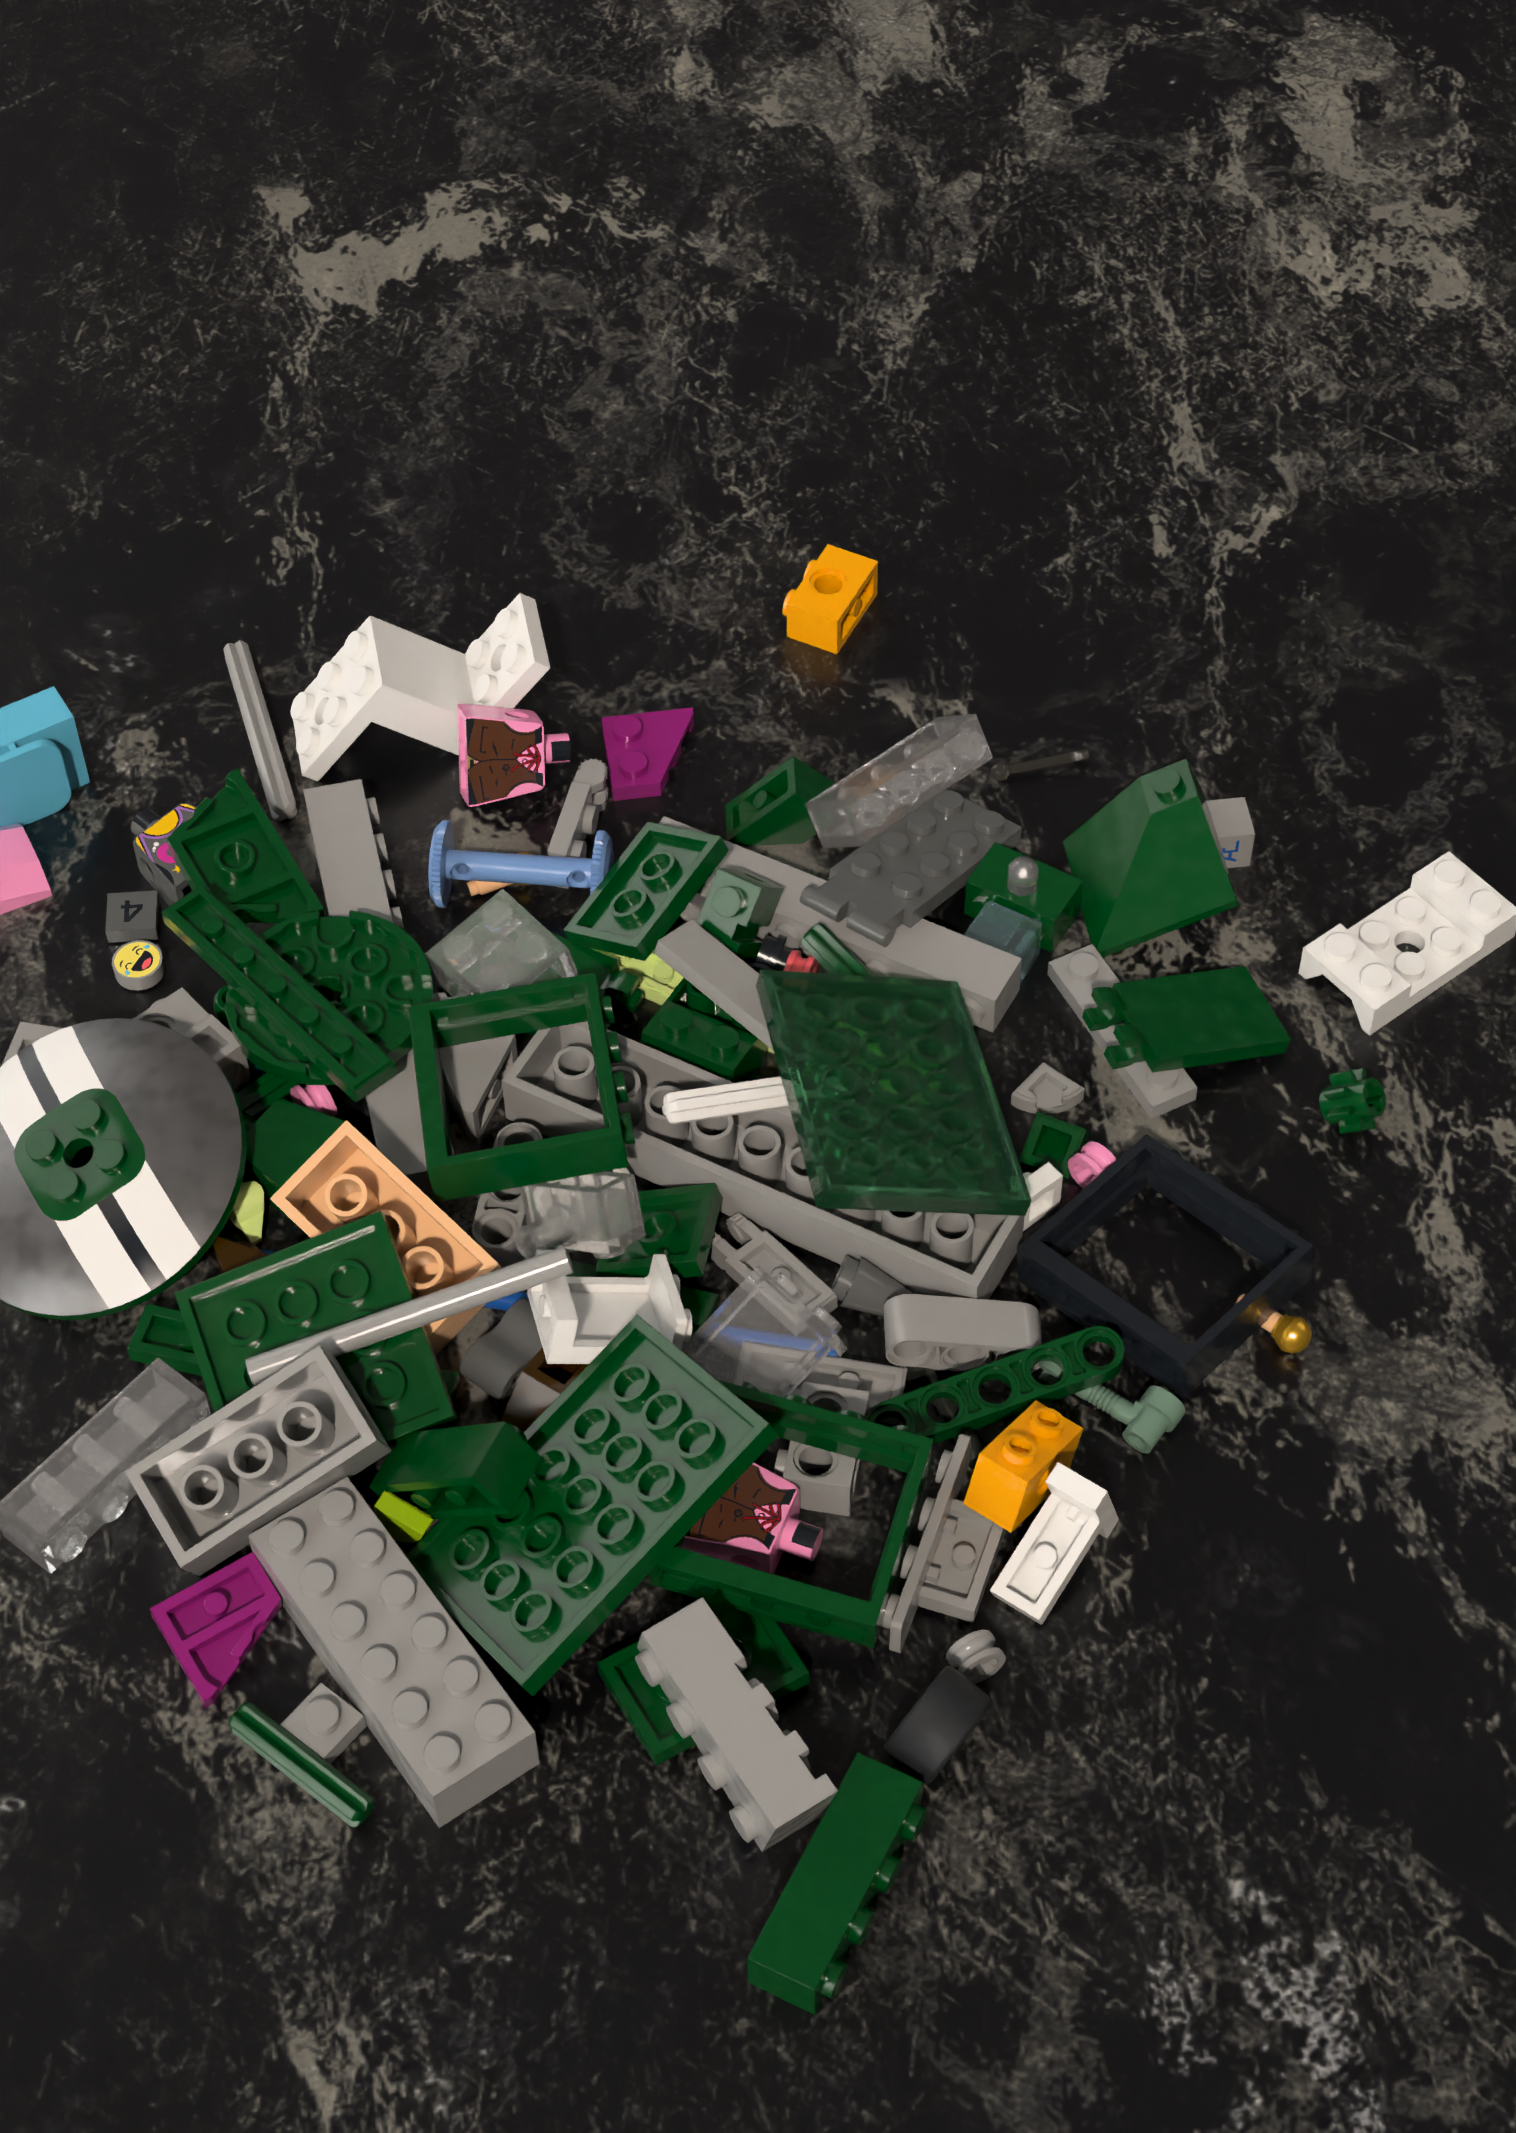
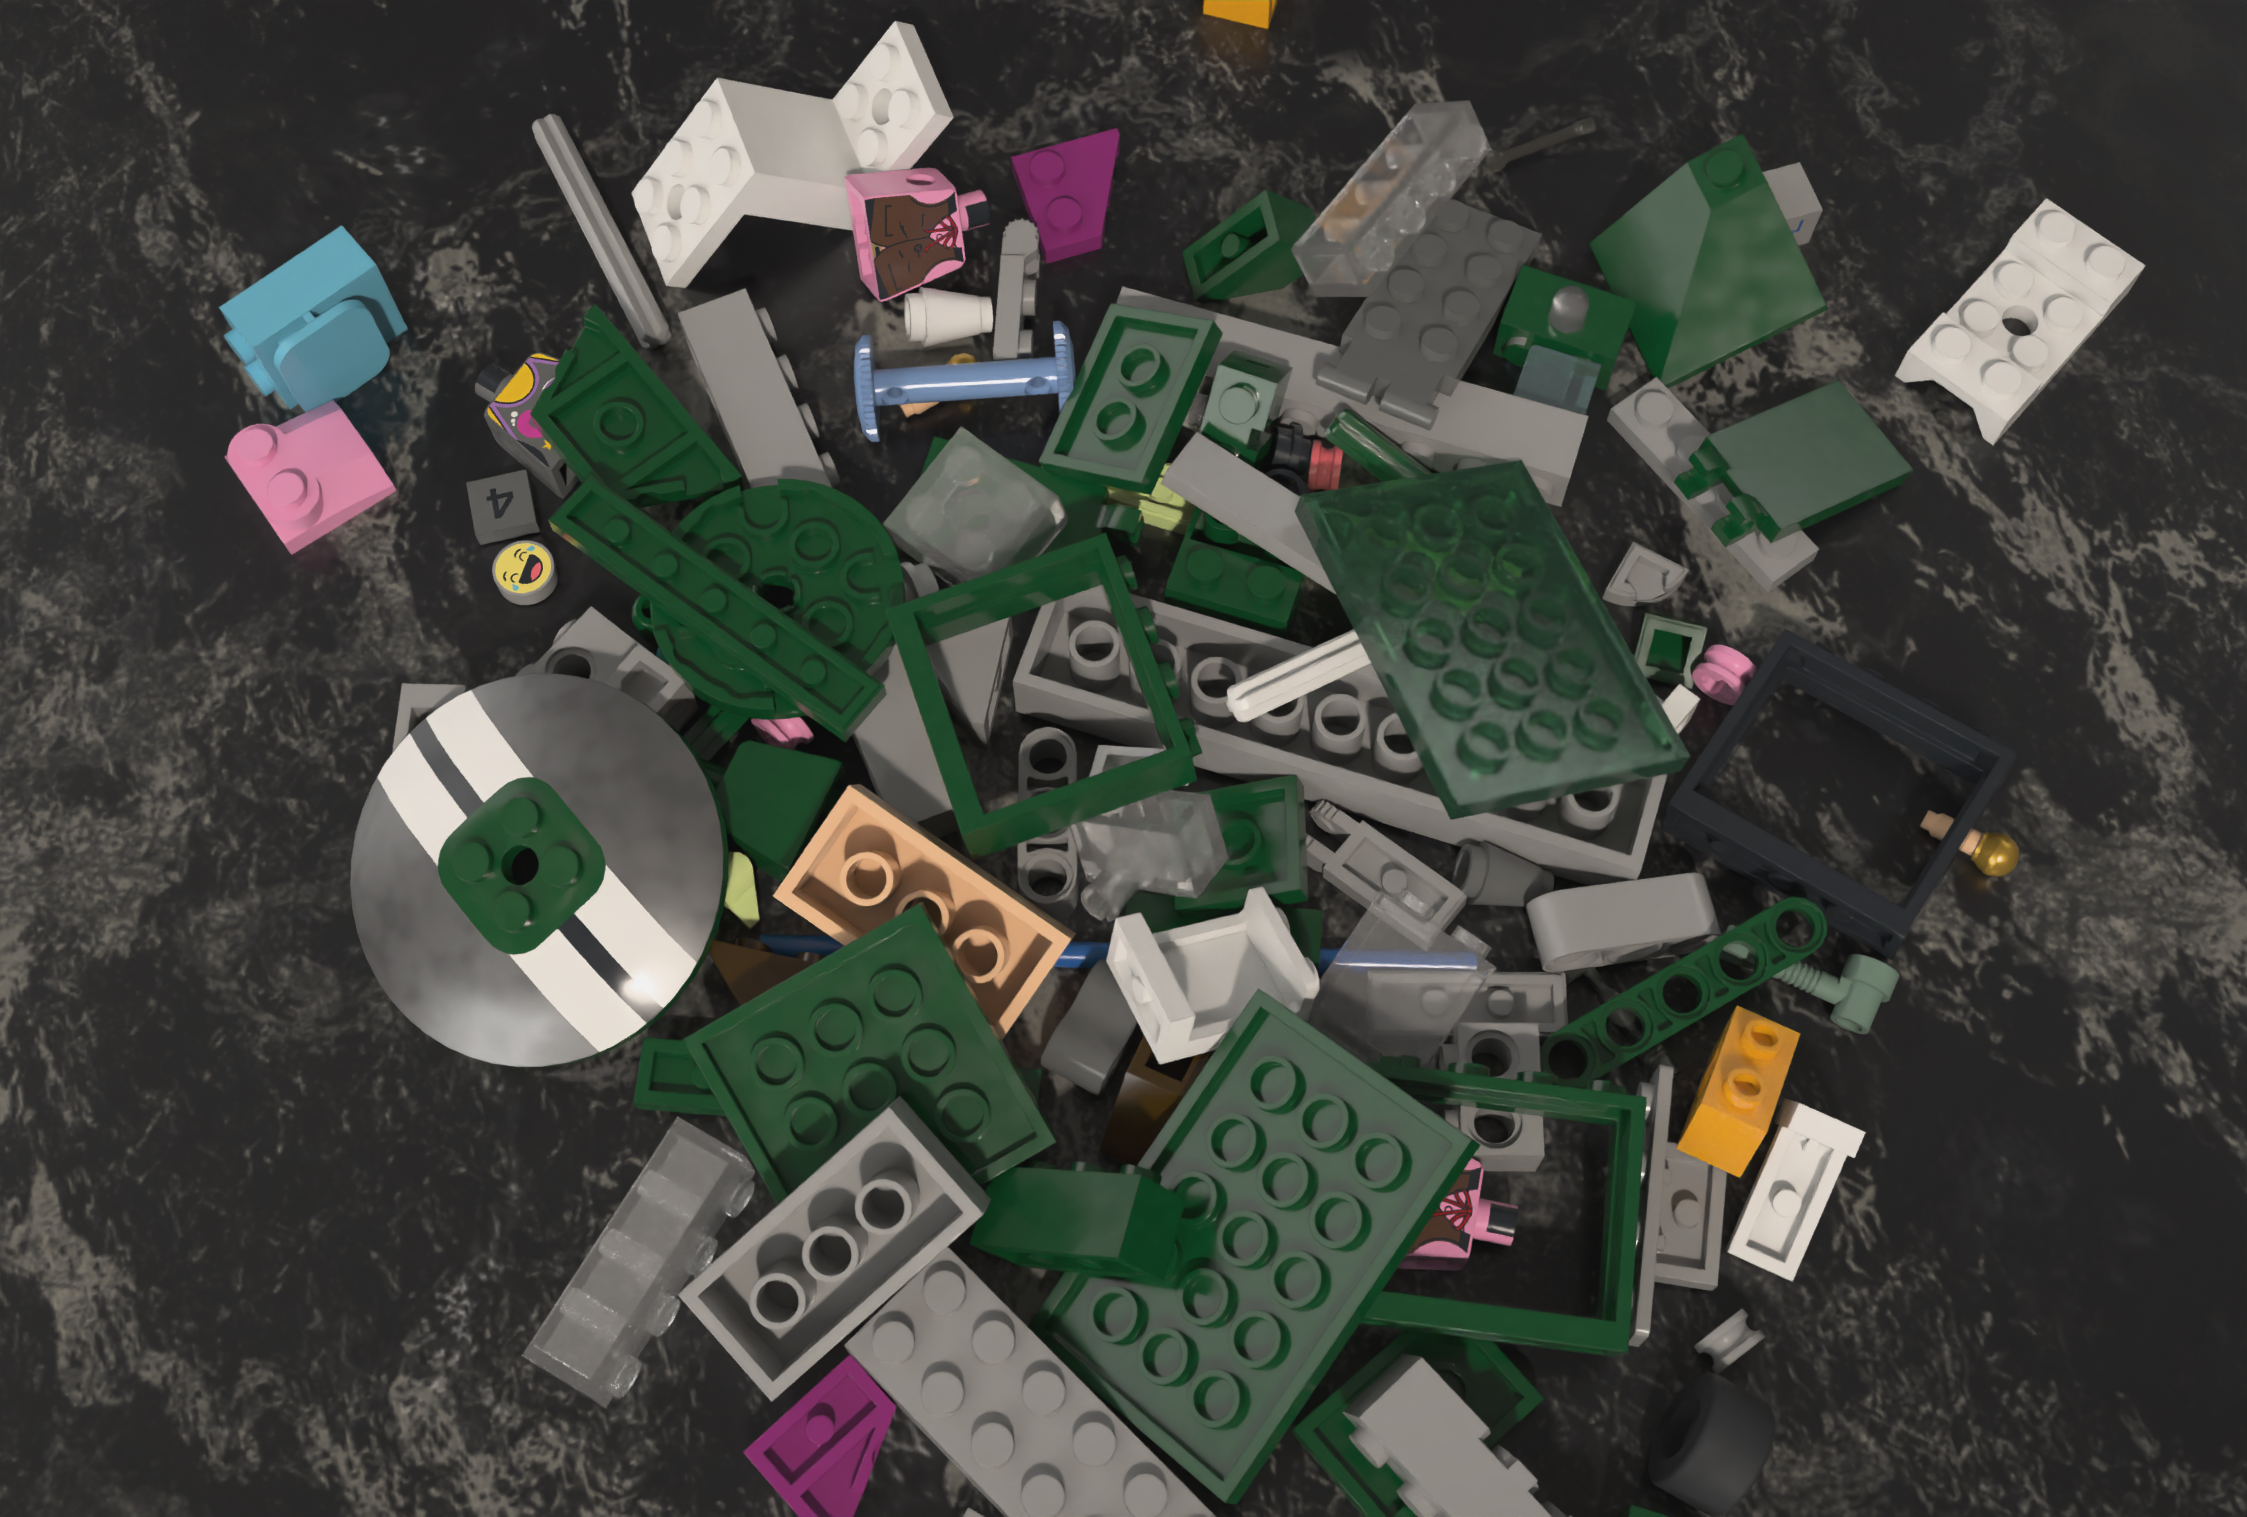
camera: 10 degrees left, 15 degrees up
light grey piece [245,1246,574,1385] -> none
lime tile [373,1491,433,1543] -> none
dark green gear [1319,1068,1386,1134] -> none
none -> white cone [904,287,993,347]

